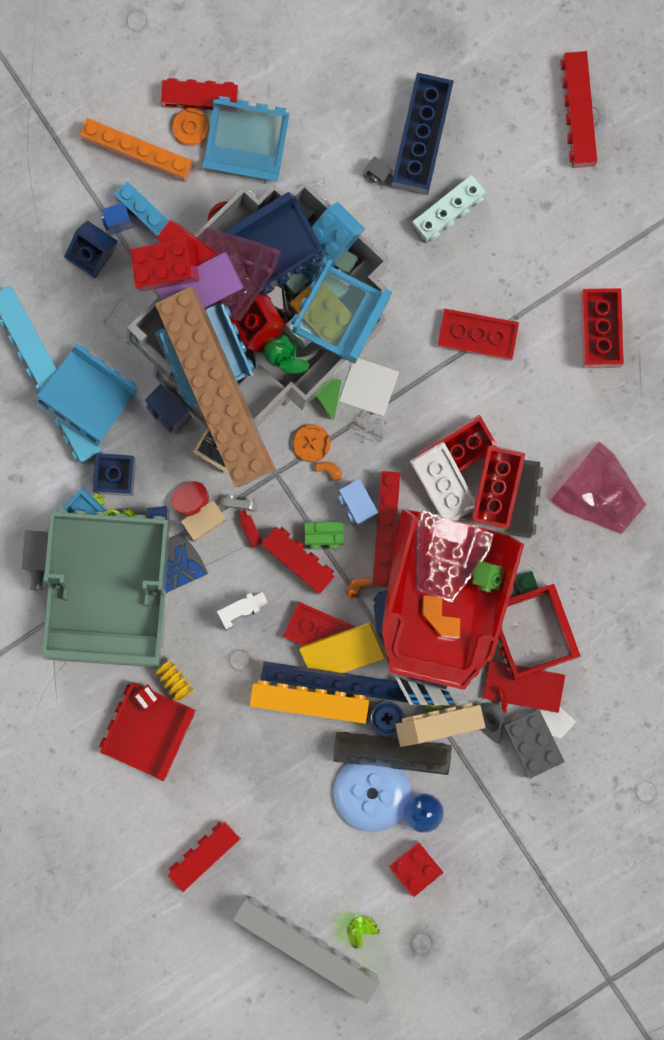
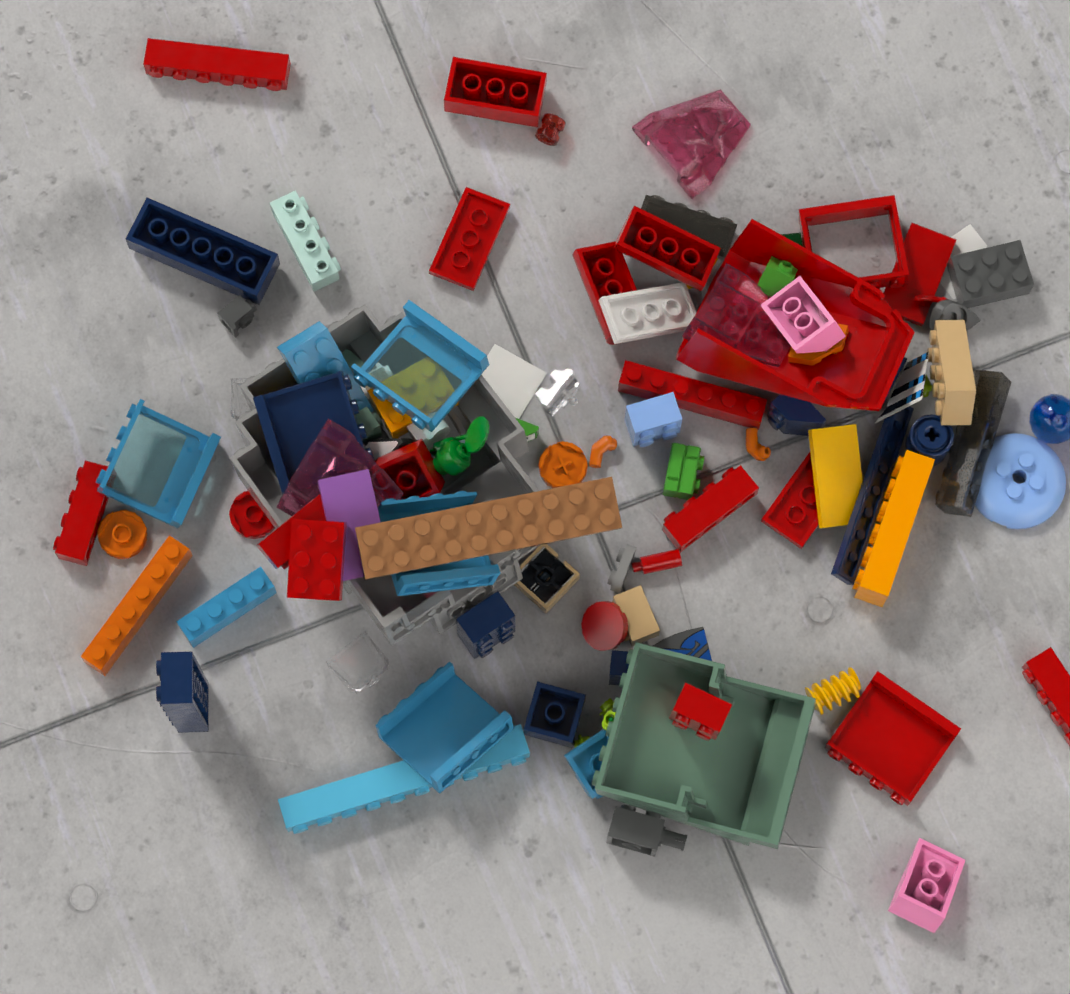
camera: 80 degrees left, 10 degrees down
dark blue slope [64,220,118,278] -> none
blue brick [100,202,133,235] -> none
tile [133,684,160,711] -> none
white hips [217,592,268,631] -> none
none -> dark blue brick [156,651,209,733]
none -> clear red wheel [535,113,566,146]
none -> red brick [669,682,733,741]
none -> bright pink slope [761,276,846,354]
none -> bright pink slope [888,838,966,933]

